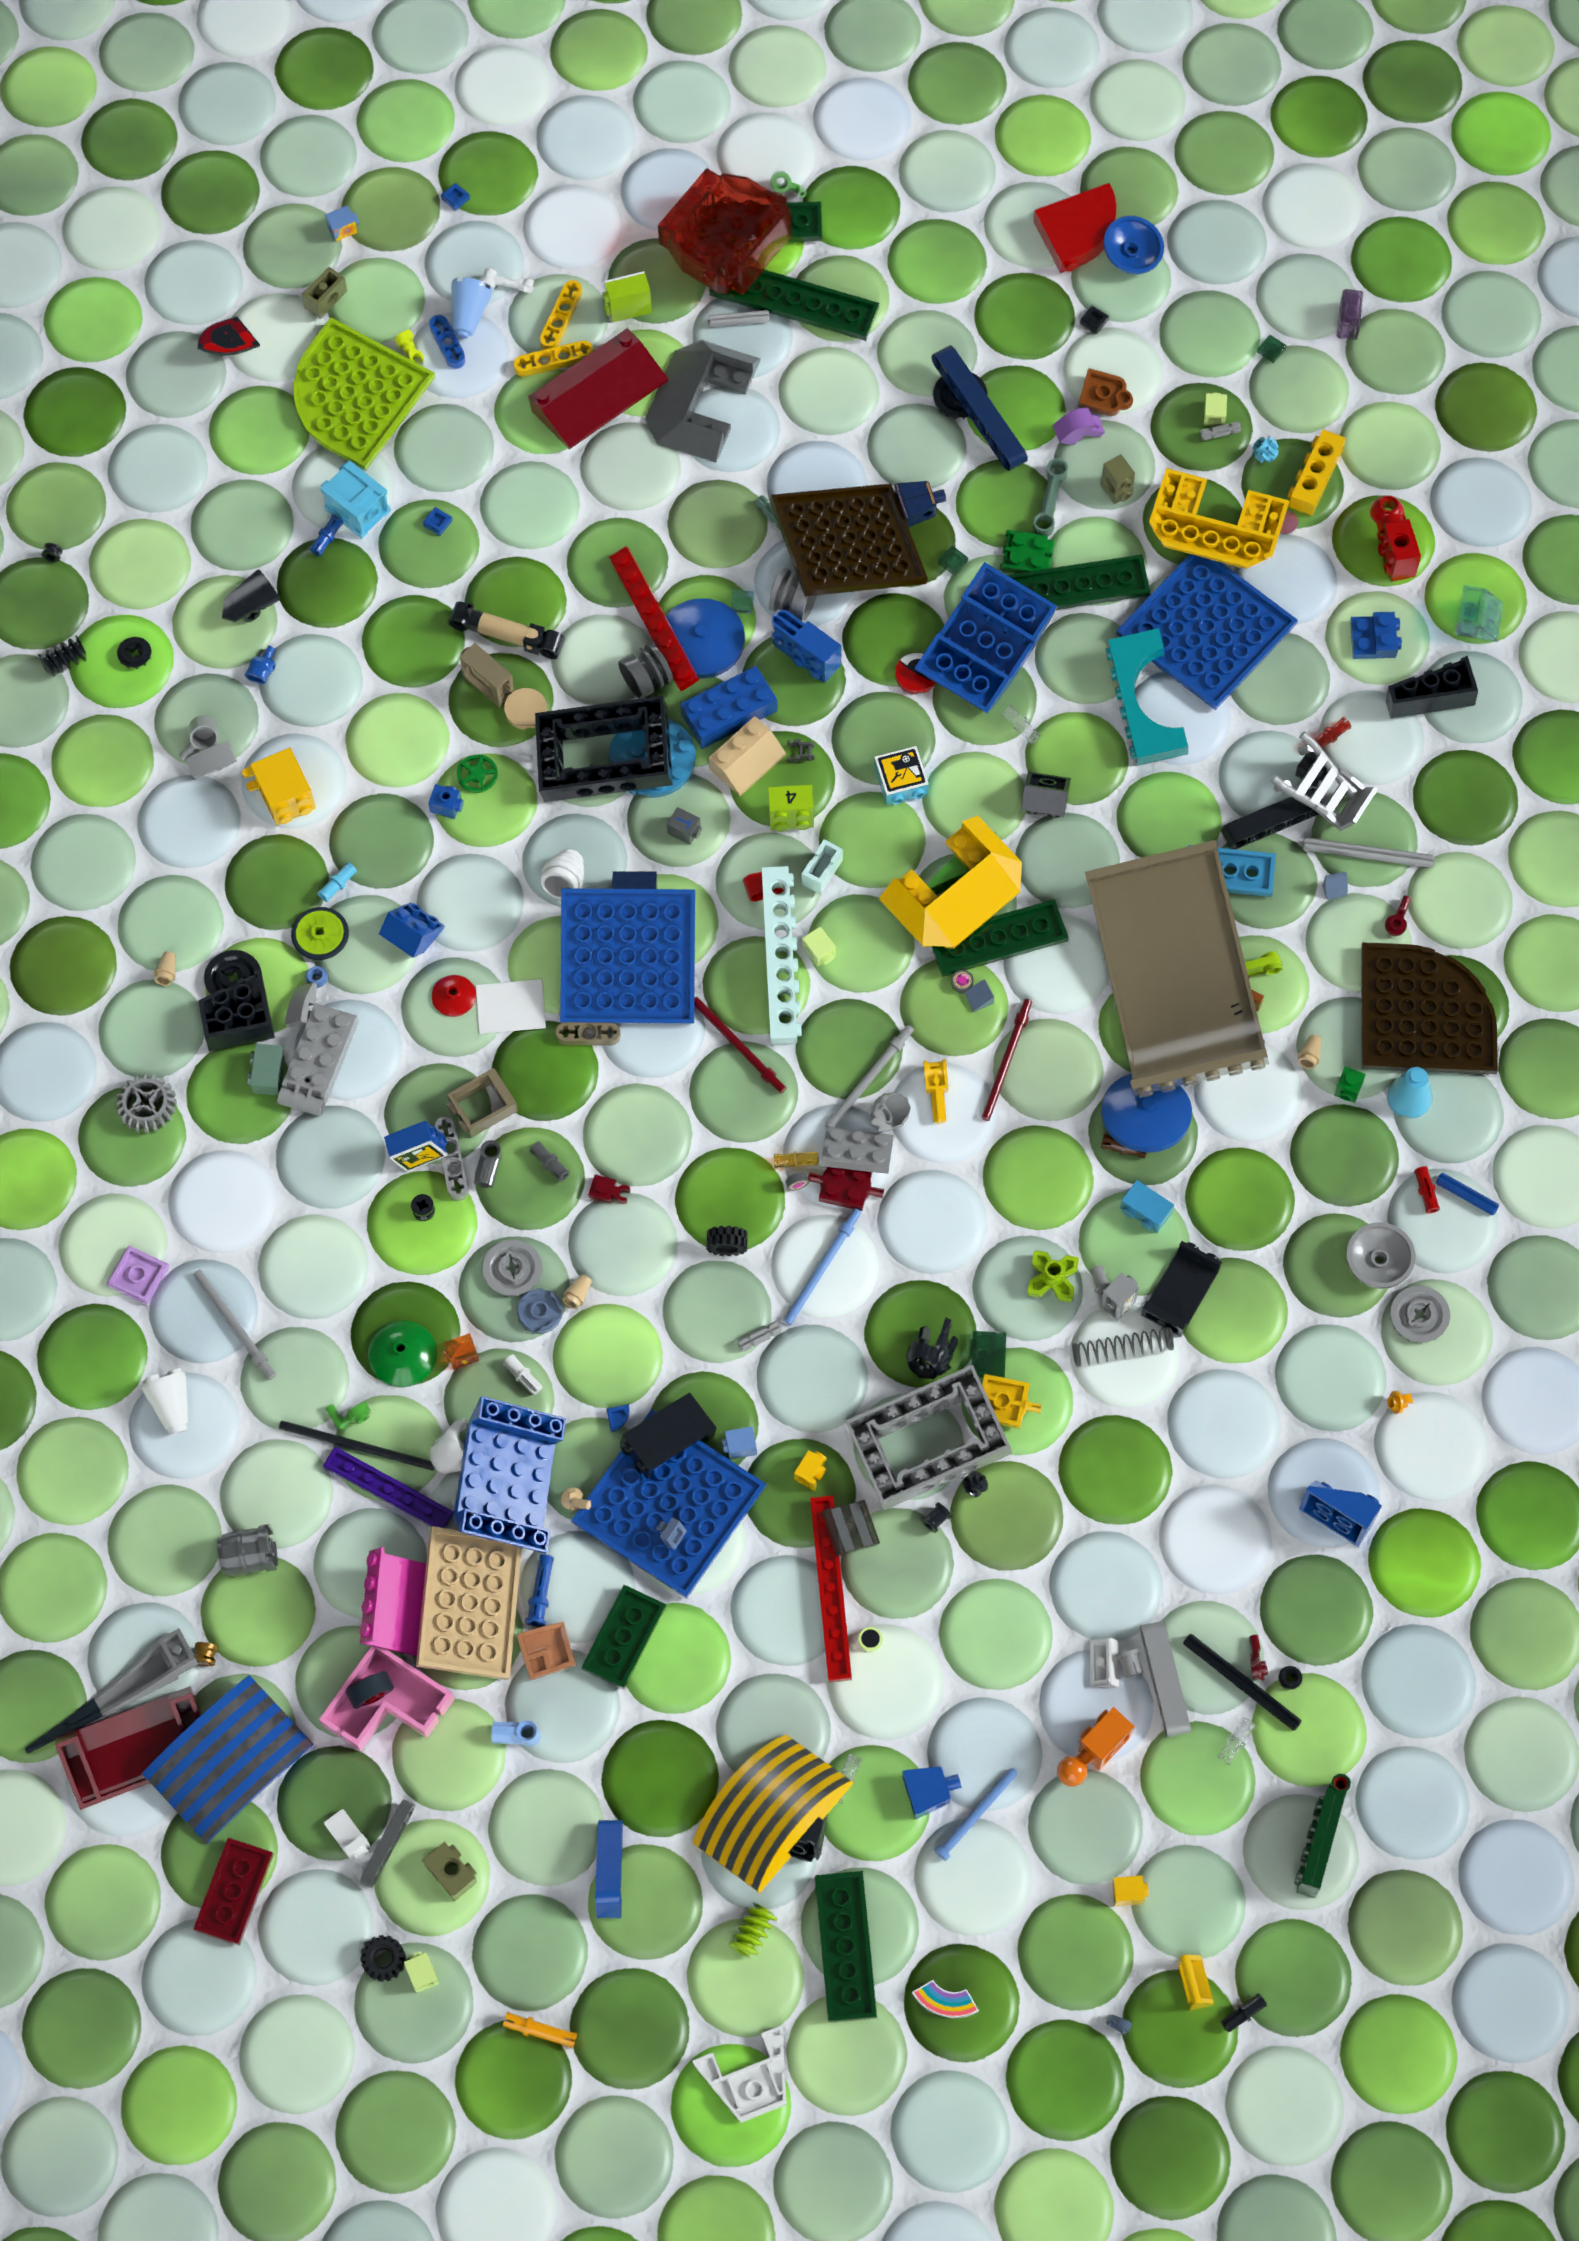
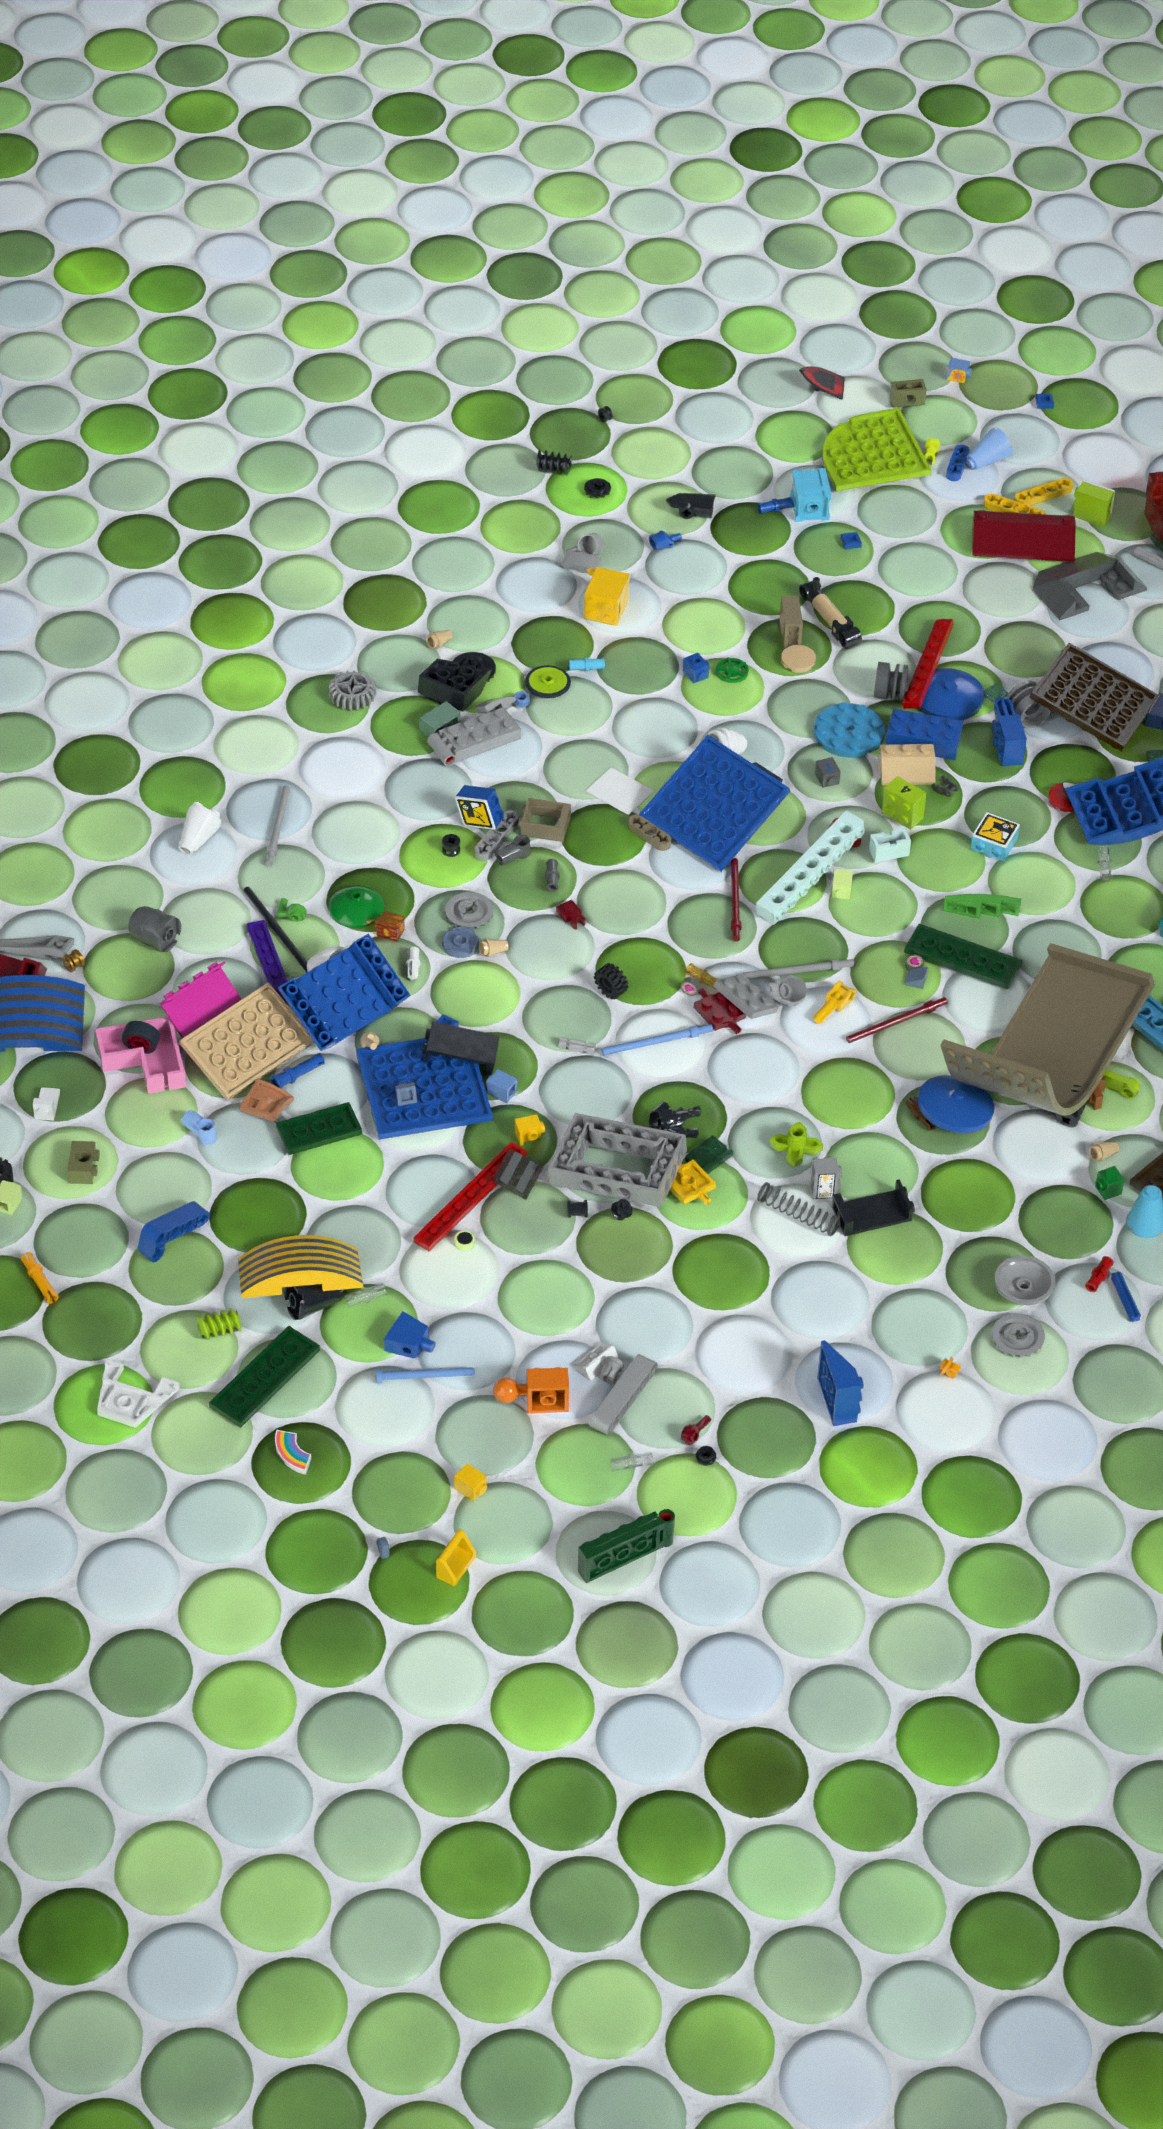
camera: 40 degrees right, 20 degrees down
lavender tile [107,1246,170,1305] -> none
dark grey beam [360,1799,415,1888] -> none
blue slope [379,902,445,958] -> none
red dish [432,975,476,1017] -> none
white brick [480,268,534,294] -> none
black brick [535,696,673,802] -> none
yellow slope [879,815,1022,948] -> none
slope [1021,772,1071,818] -> none
dark azure brick [1120,1180,1175,1233] -> none
black axle [1183,1633,1302,1731] -> none
black axle [1221,1993,1267,2032] -> none

